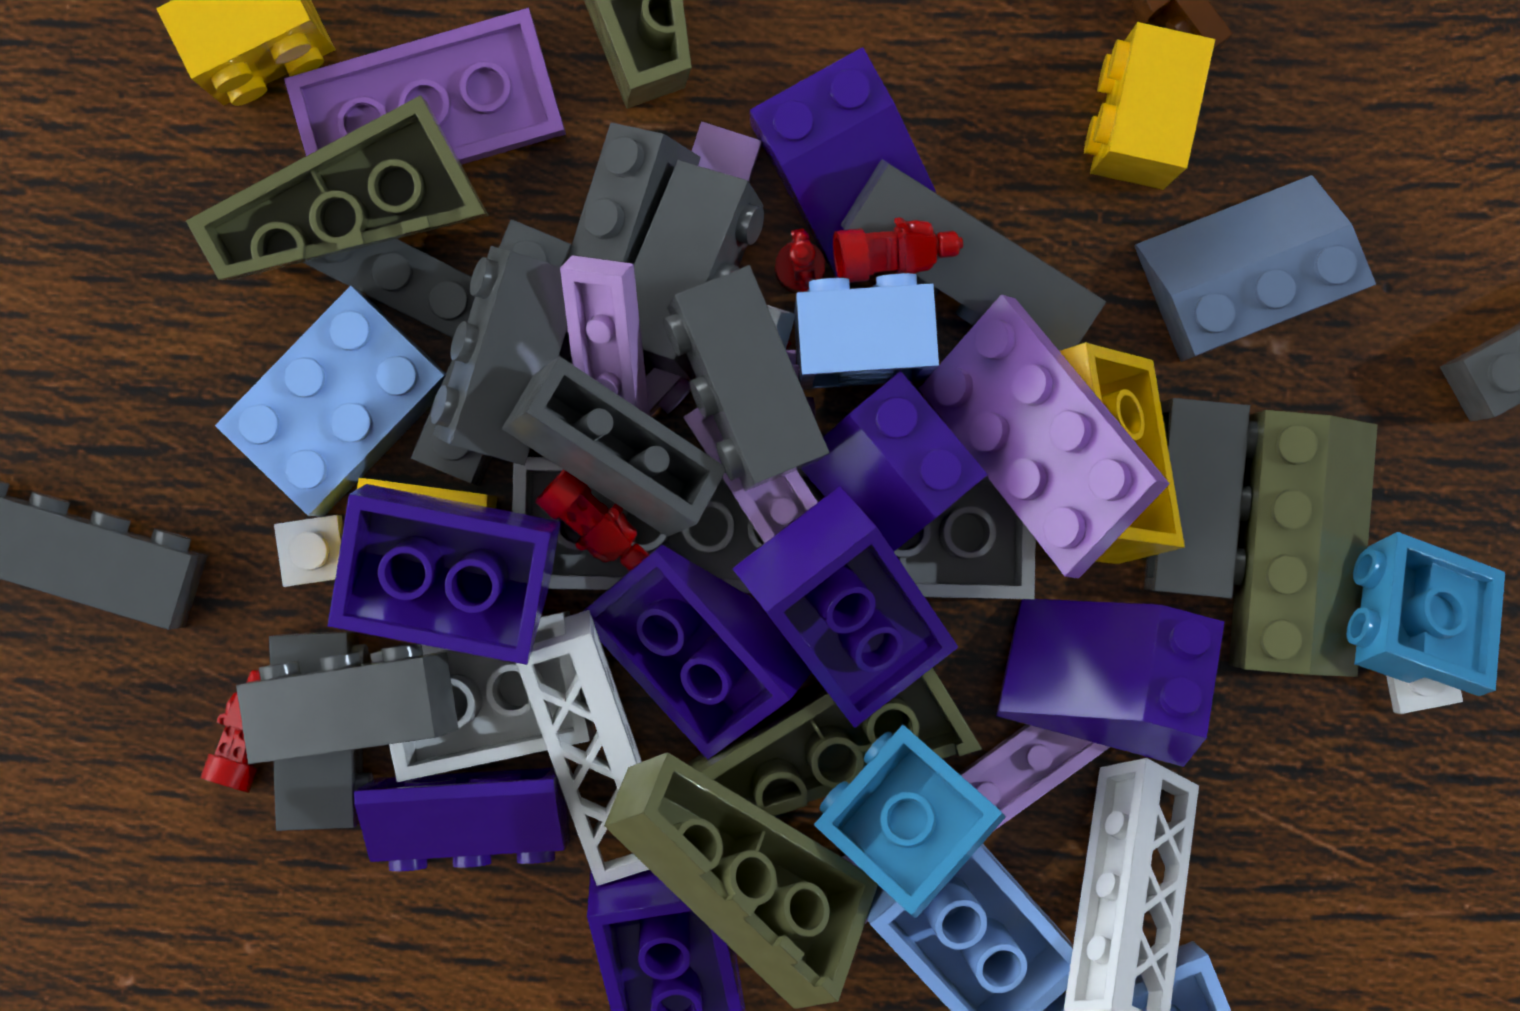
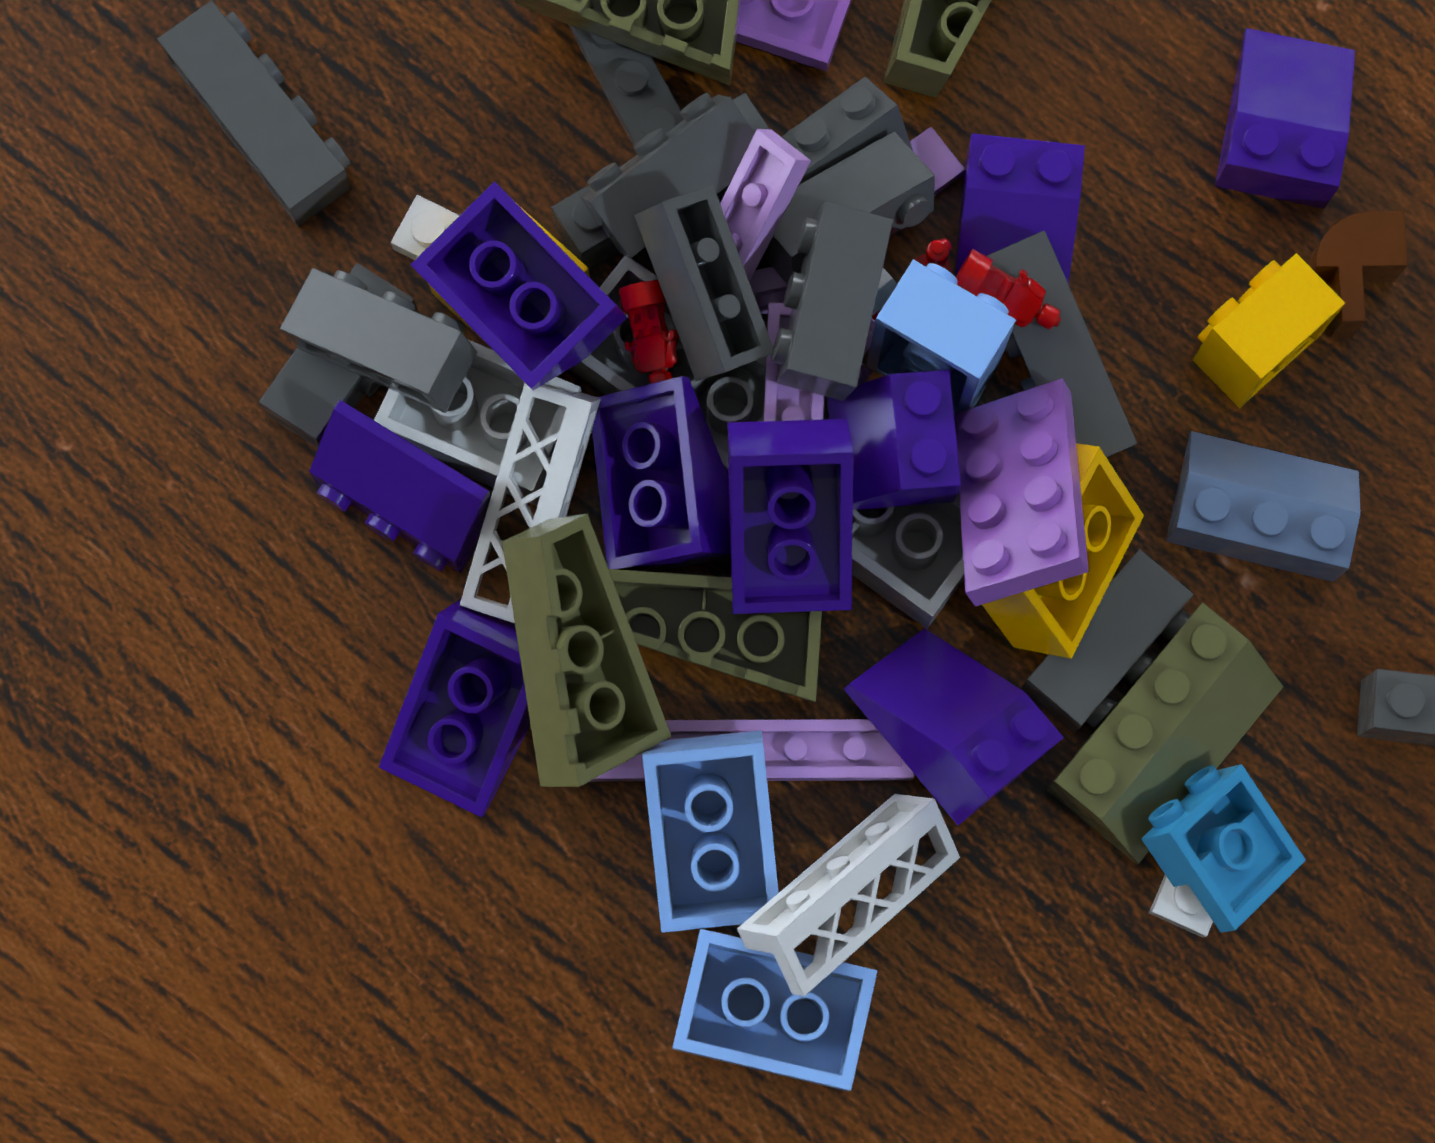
camera: 30 degrees right, 10 degrees down
red piece [200,668,261,793] -> none
light blue brick [215,286,446,517] -> none
dark azure plate [814,725,1006,918] -> none

